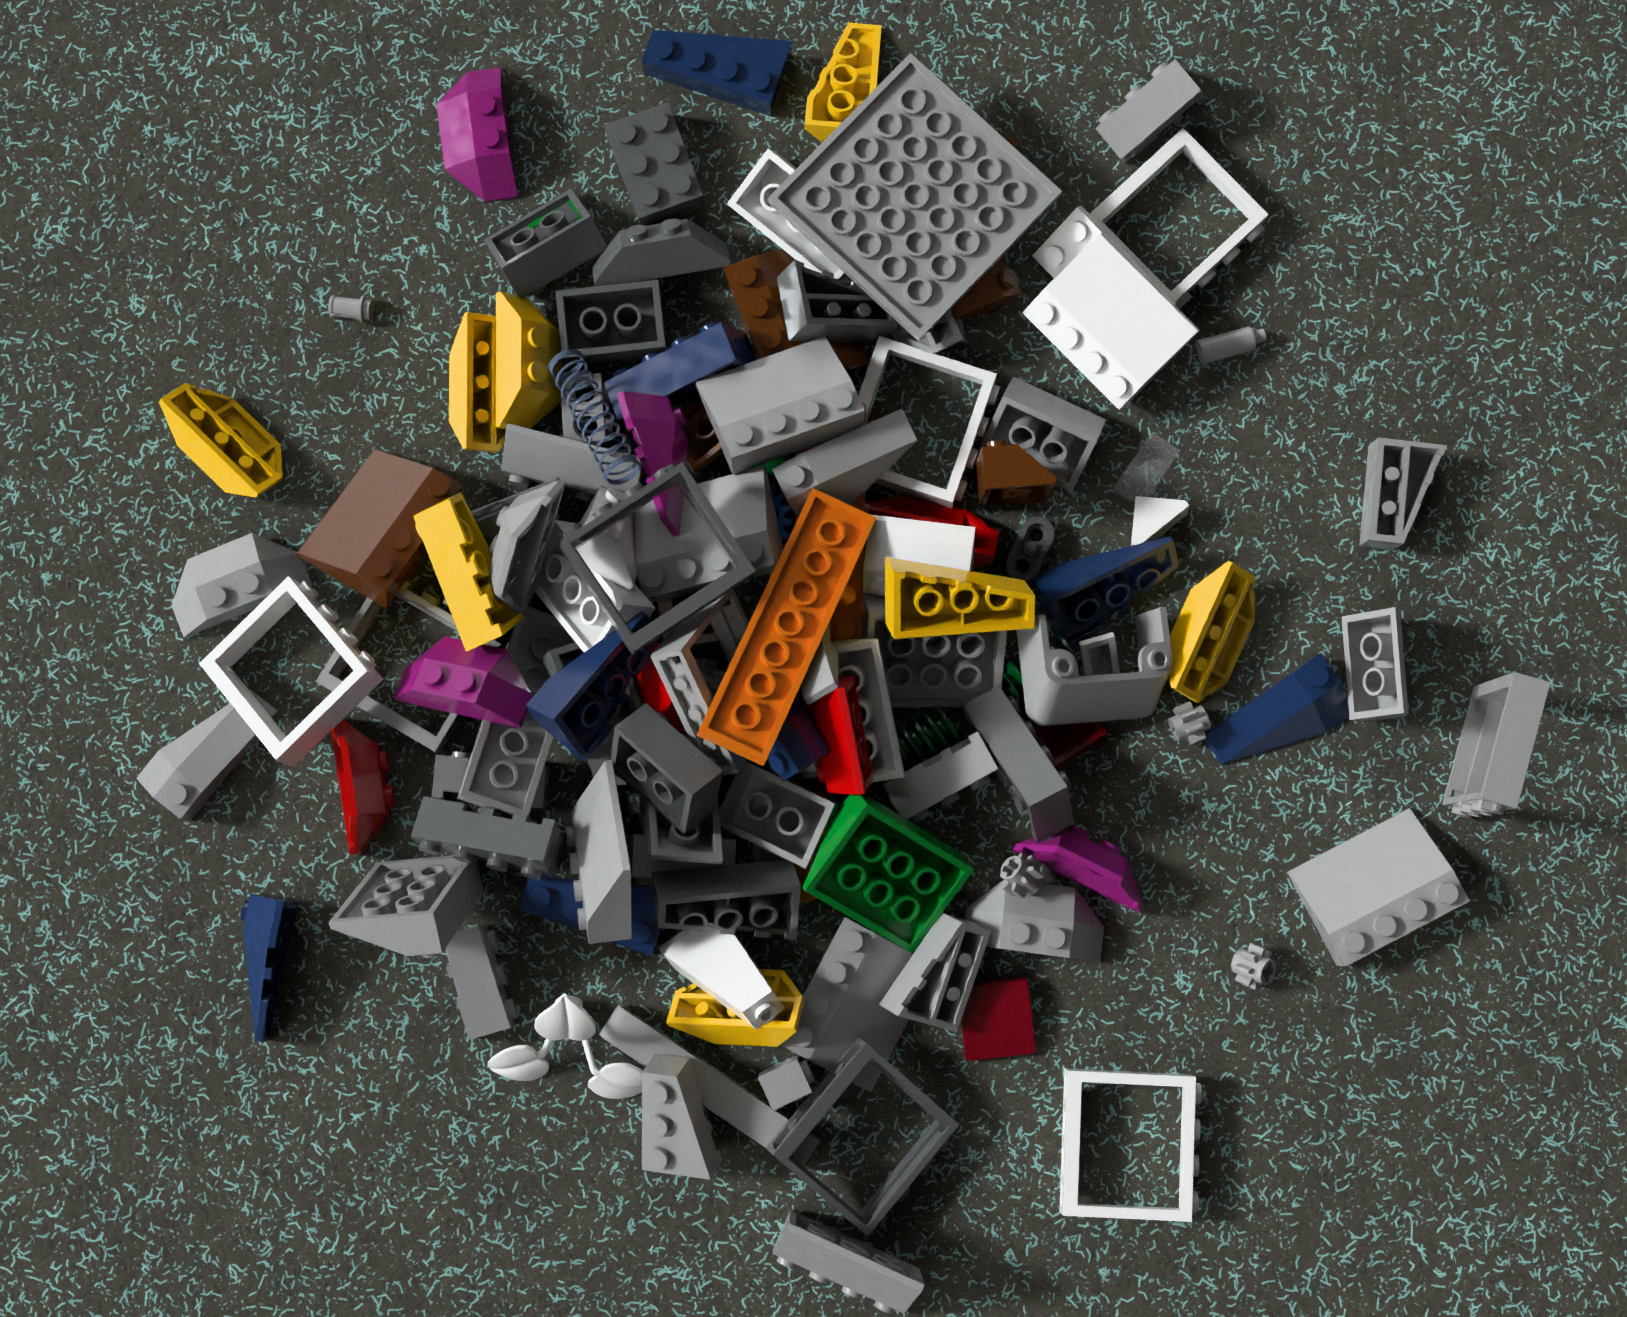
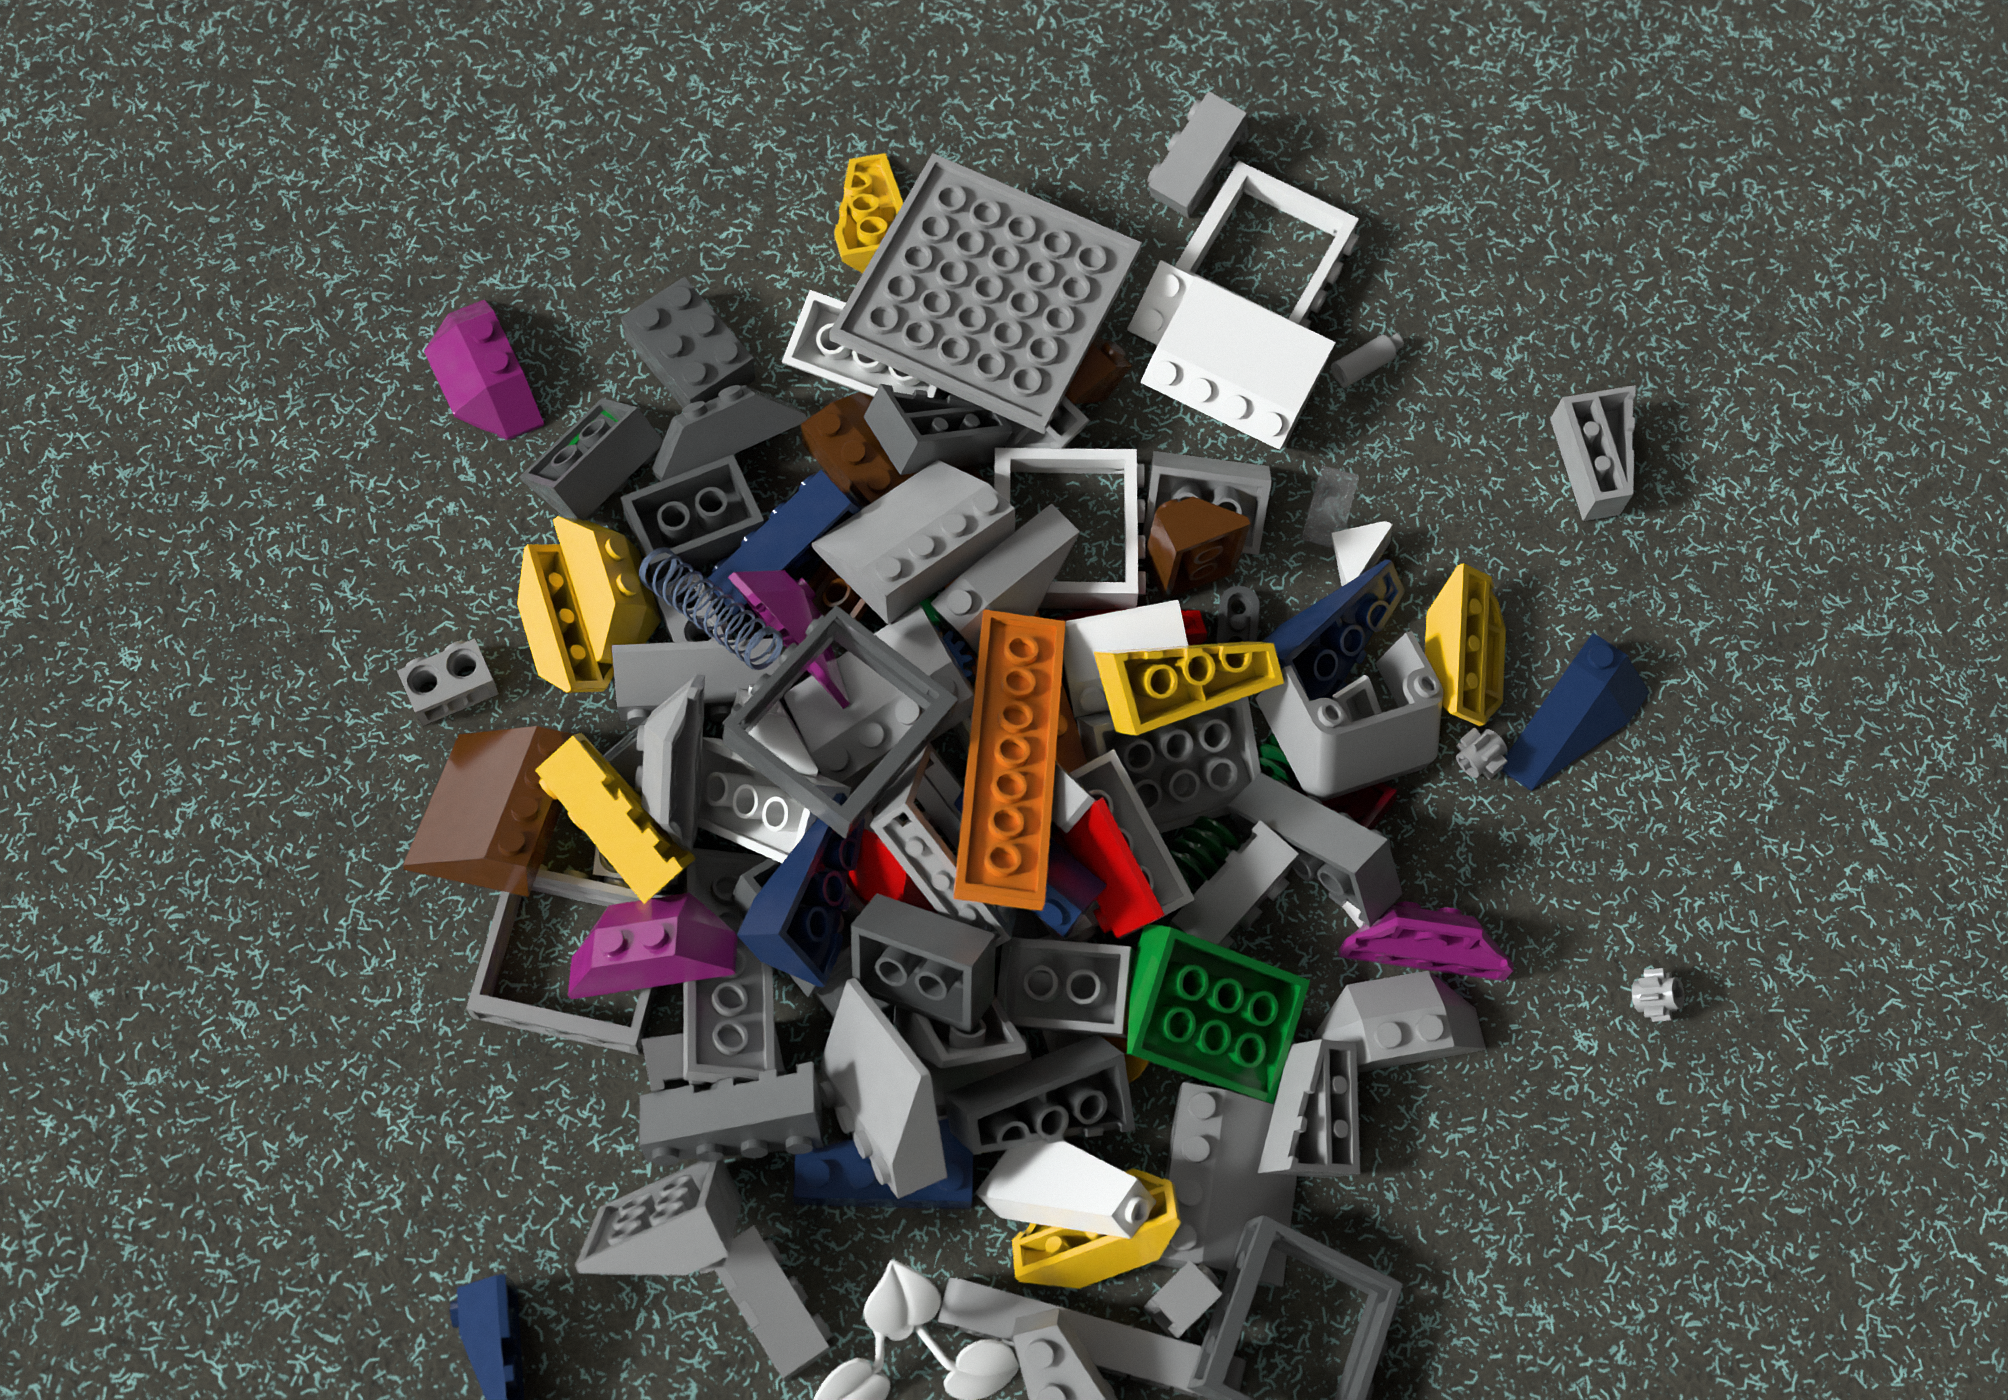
camera: 25 degrees left, 15 degrees down
light grey wedge [136,690,278,821] -> none
yellow wedge [159,383,283,497] -> none
light grey wedge [171,533,313,638] -> none
white window [199,576,383,767] -> none
light grey pin [328,295,374,323] -> none
red wedge [331,719,396,856] -> none
dark blue wedge [642,30,793,117] -> none
dark red slope [961,977,1035,1061] -> none
light grey gear [1000,852,1044,899] -> none
white window [1059,1068,1202,1222] -> none
light grey slope [1287,808,1470,966] -> none
light grey slope [1342,607,1409,720] -> none
light grey window [1442,672,1550,819] -> none
none -> light grey brick [397,638,499,726]

